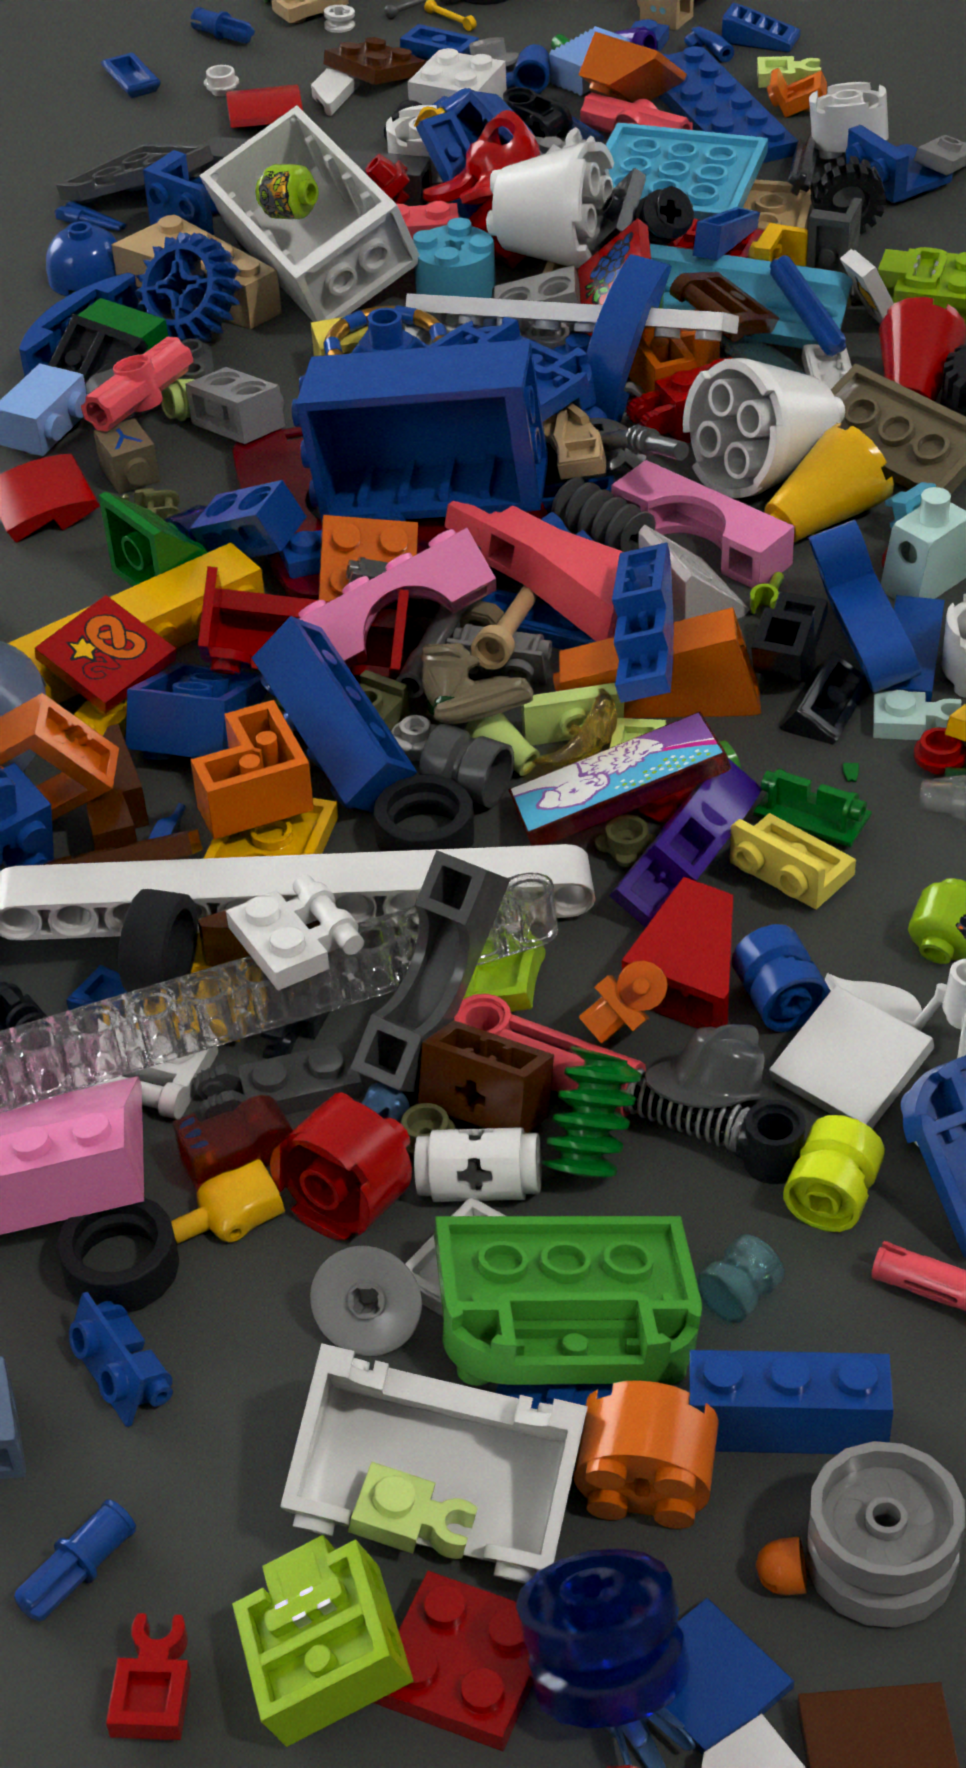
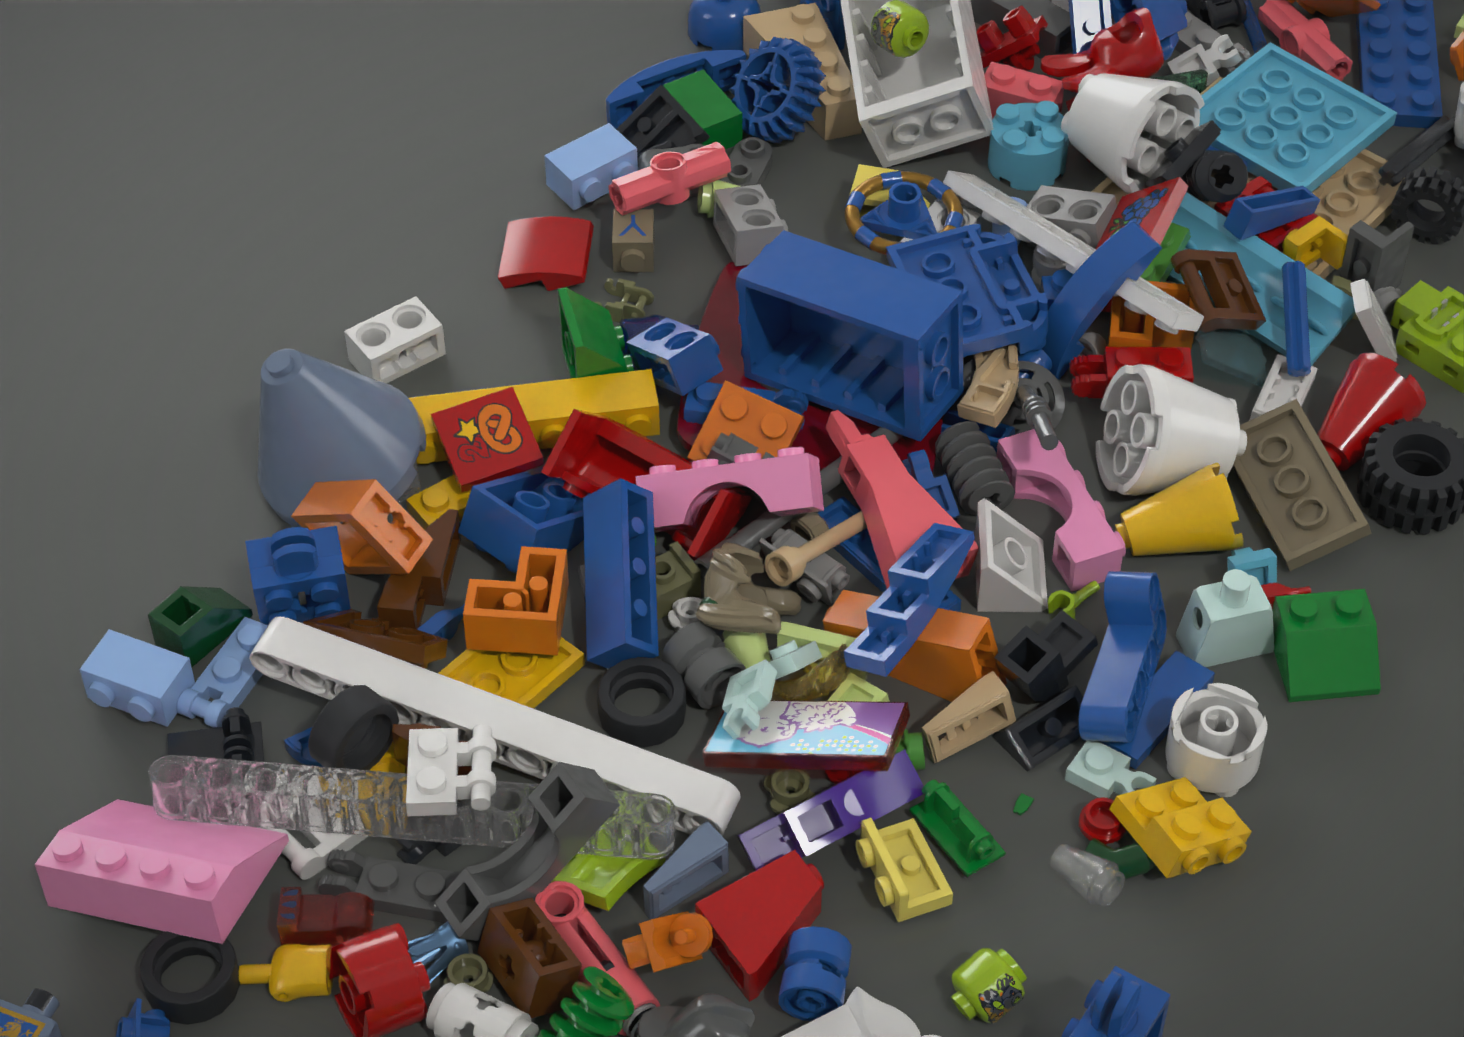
camera: 25 degrees right, 5 degrees up
none -> sand blue slope [643,821,729,920]
none -> light aqua plate [722,659,777,739]
none -> light aqua plate [768,640,823,680]
none -> tan slope [922,671,1016,763]

